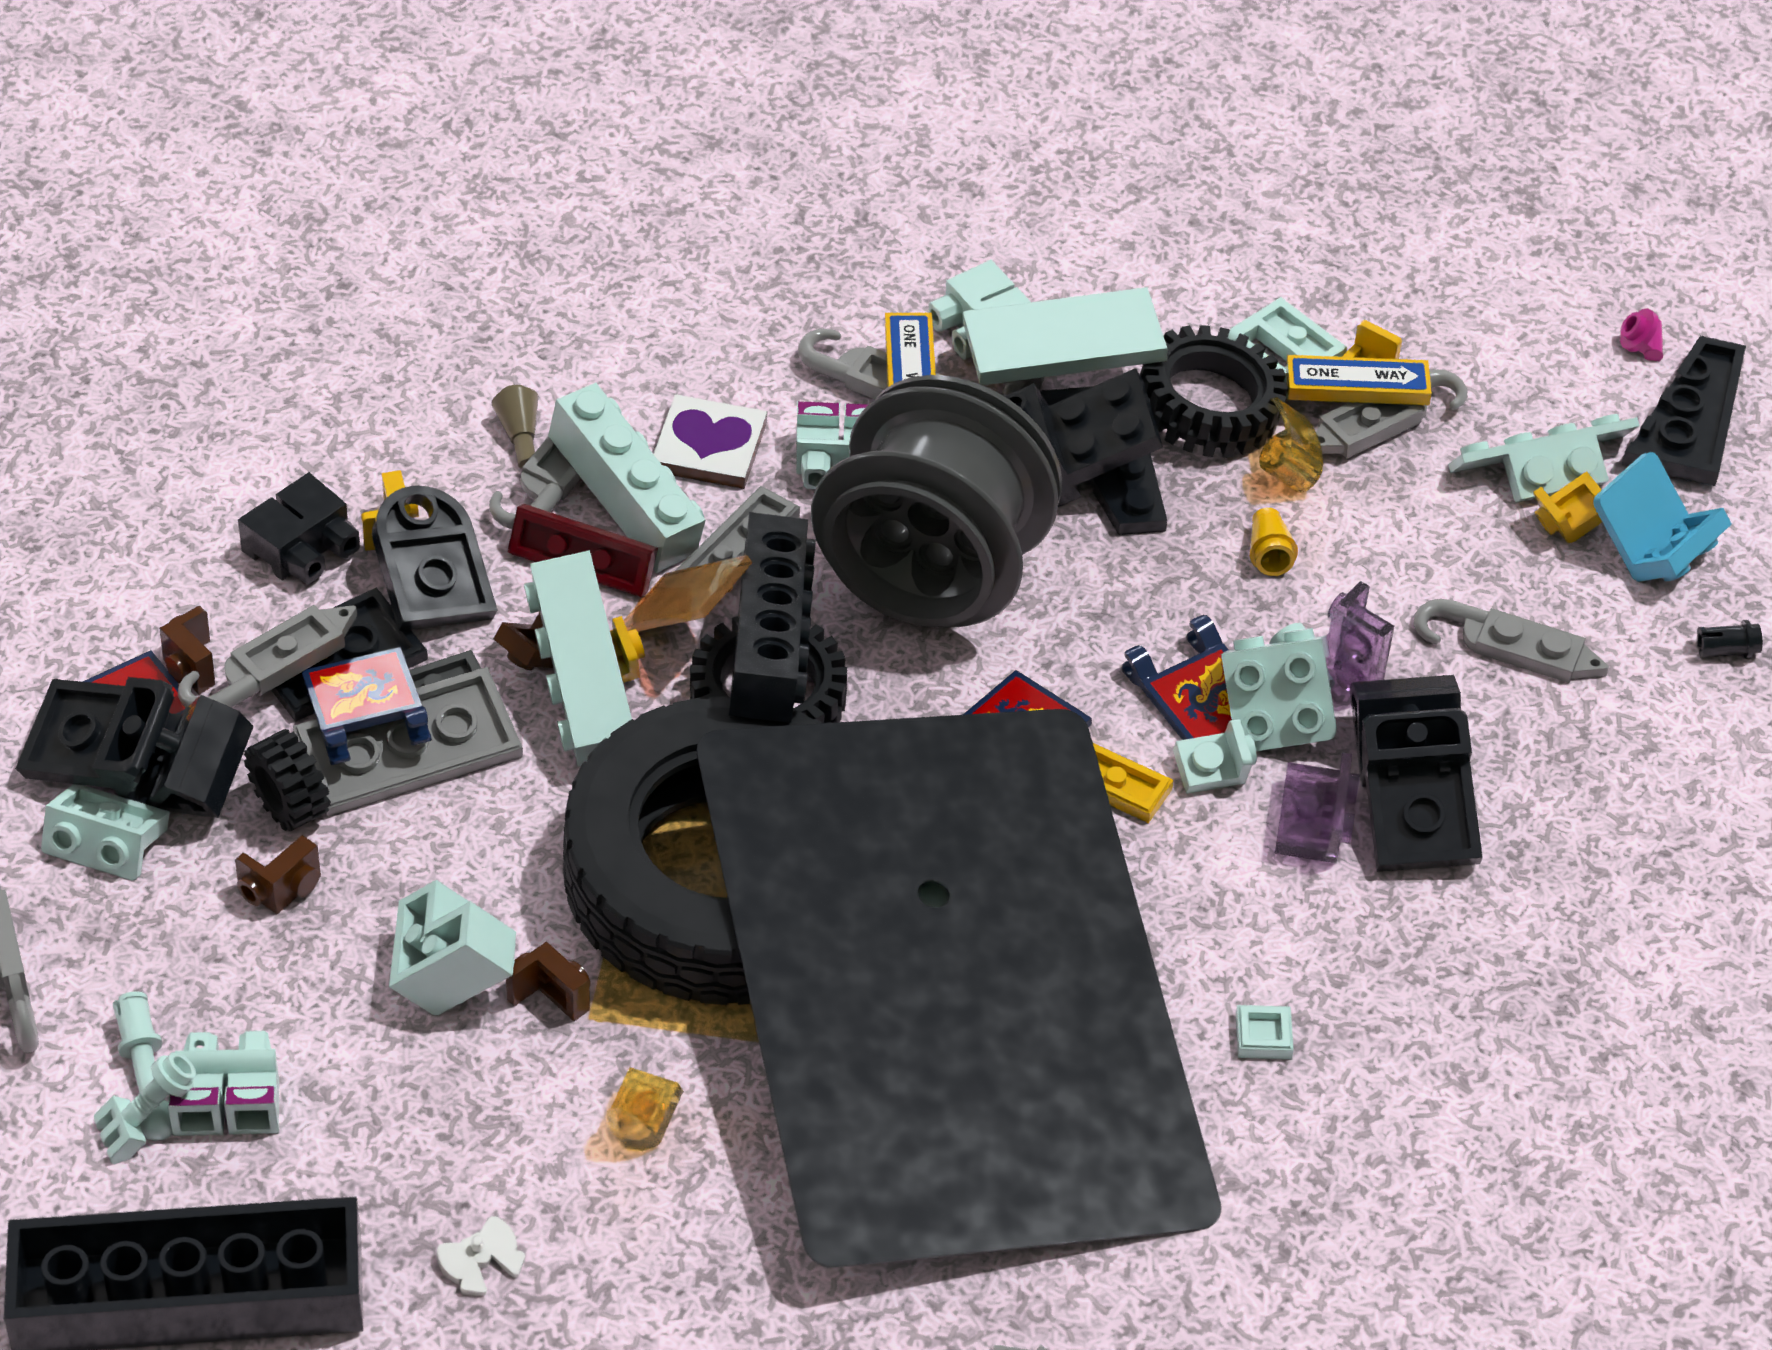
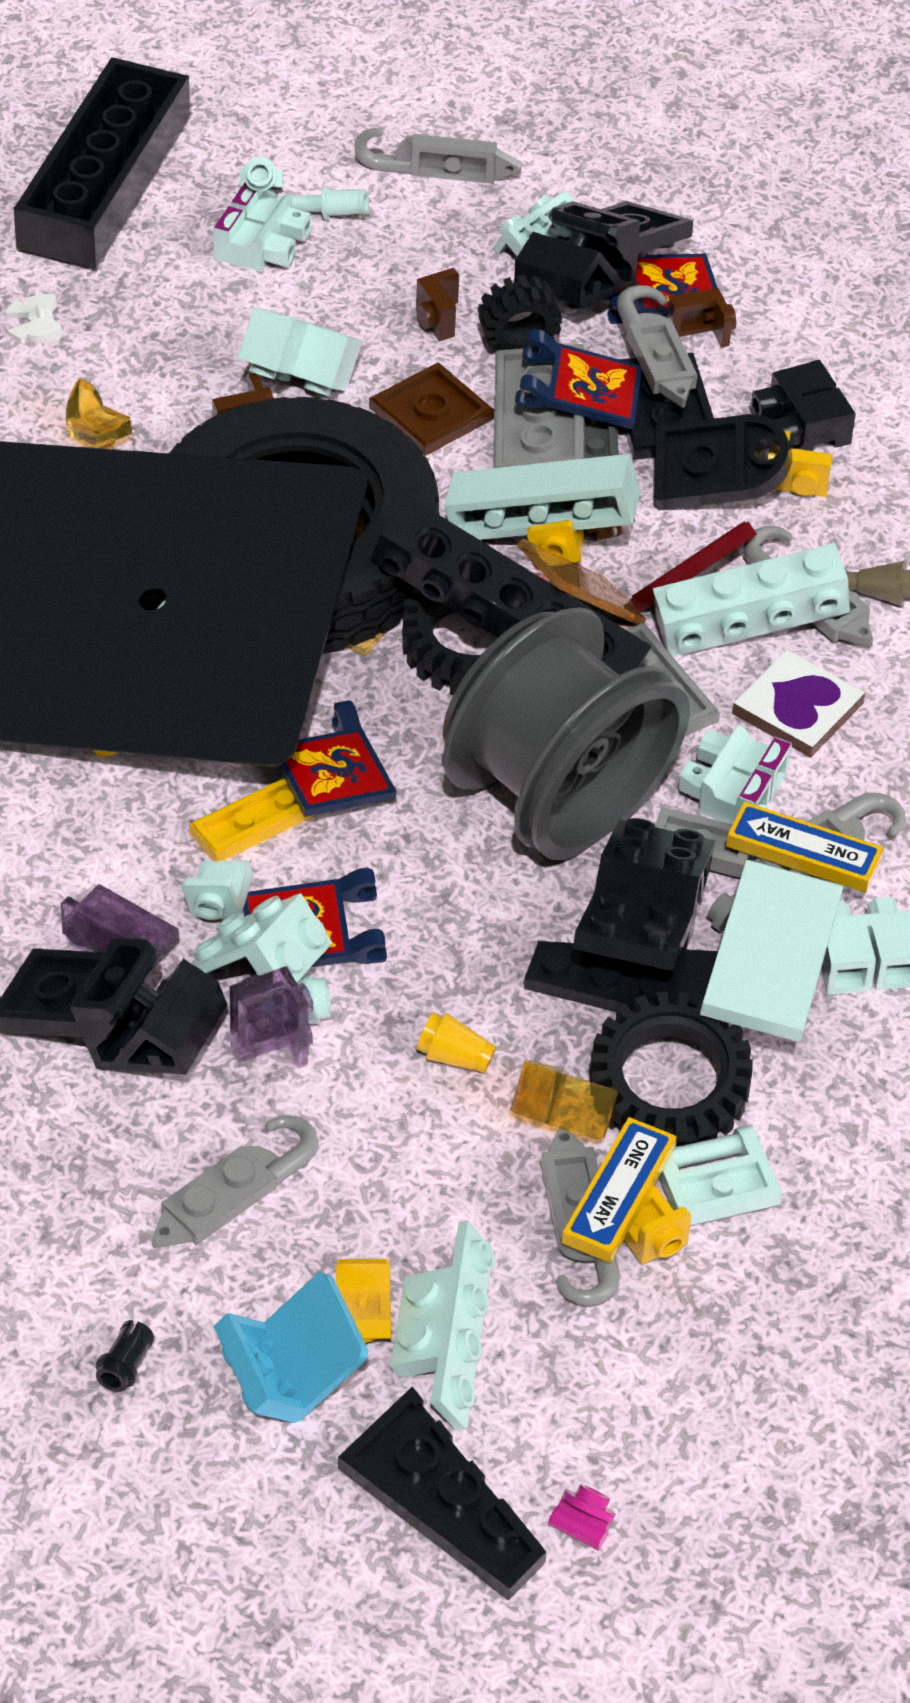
camera: 115 degrees right, 0 degrees up
none -> reddish brown tile [369,362,494,456]

